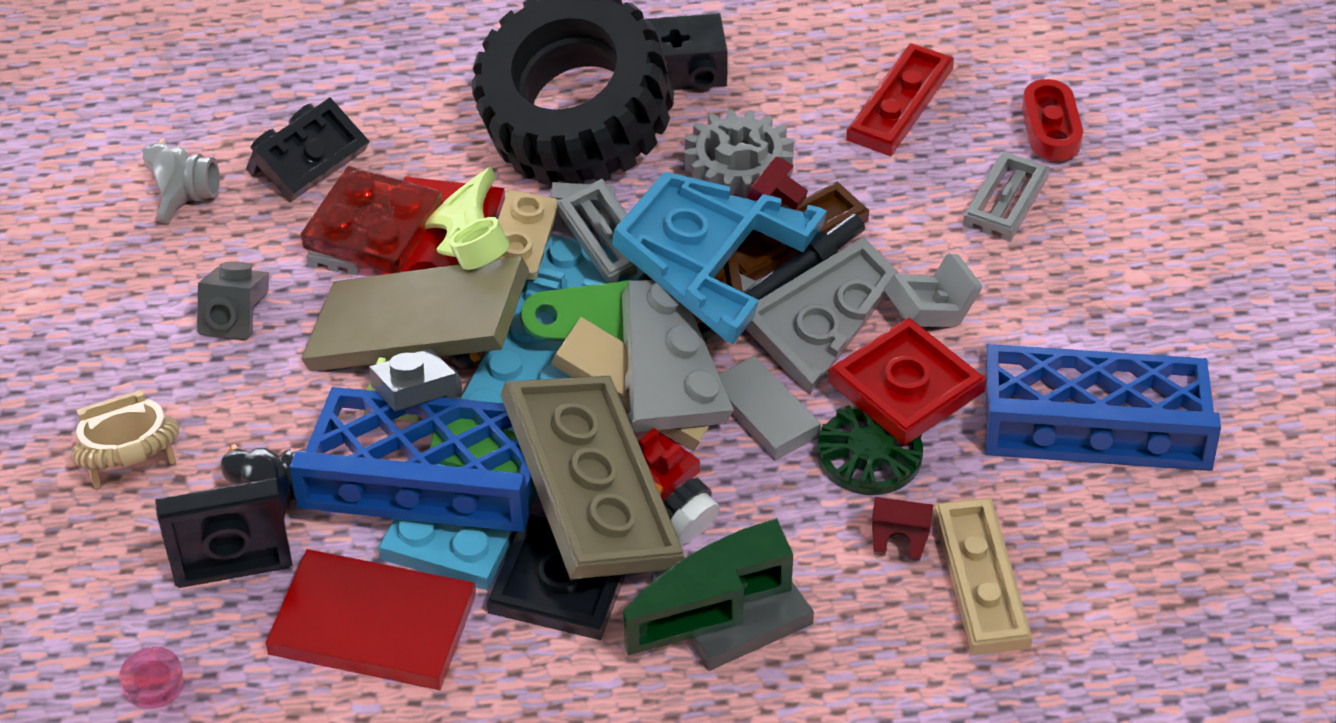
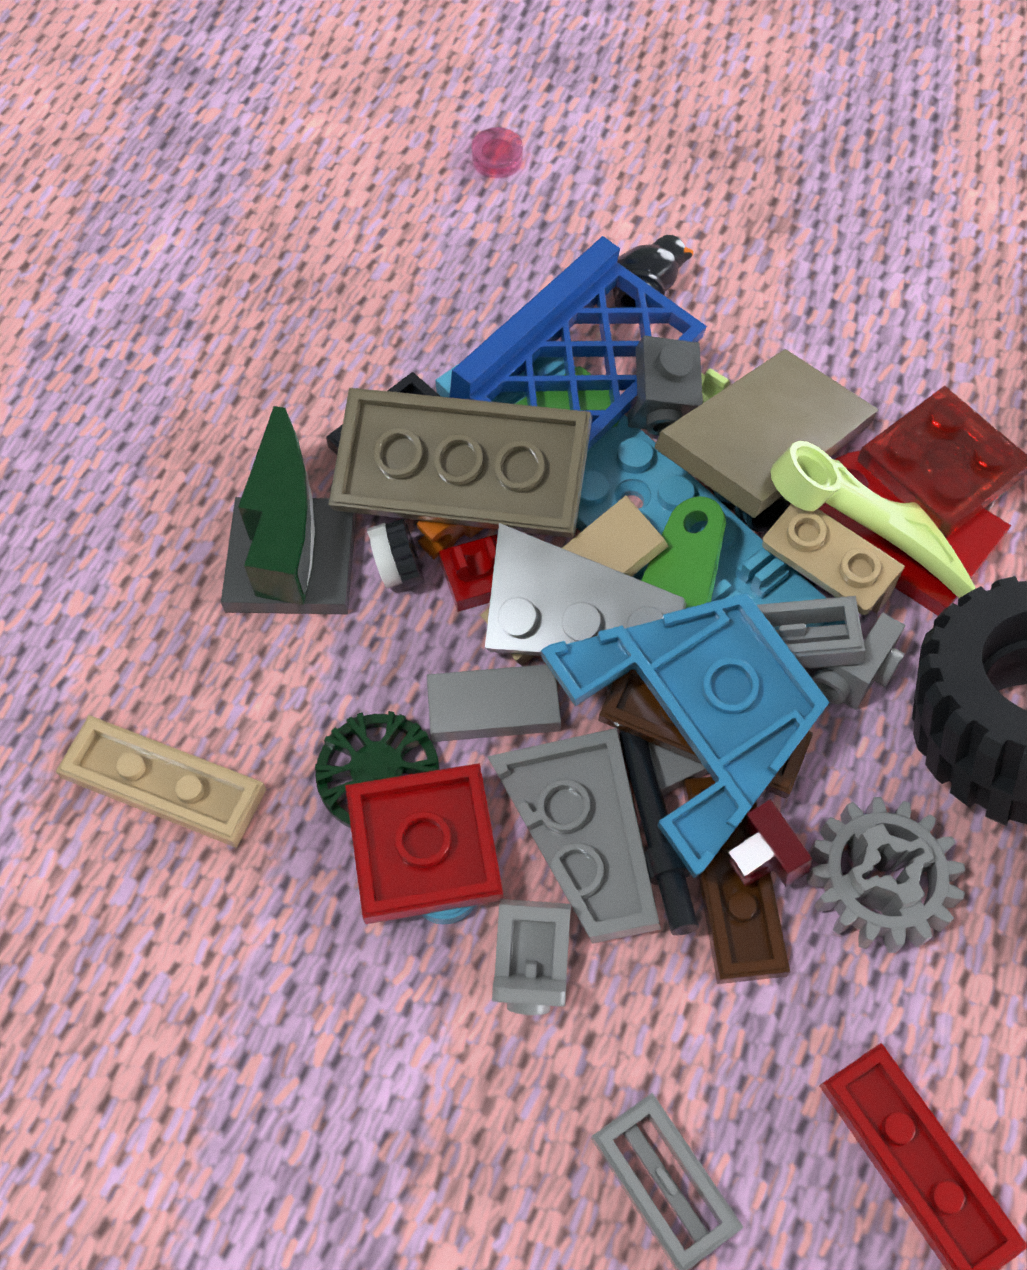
camera: 120 degrees right, 15 degrees up
tan piece [71,390,179,489] -> none
black tile [155,478,293,588] -> none
dark grey bracket [197,261,269,340] -> none
red tile [265,549,476,691] -> none
dark red tile [872,497,933,560] -> none
blue fence [985,344,1221,471] -> none

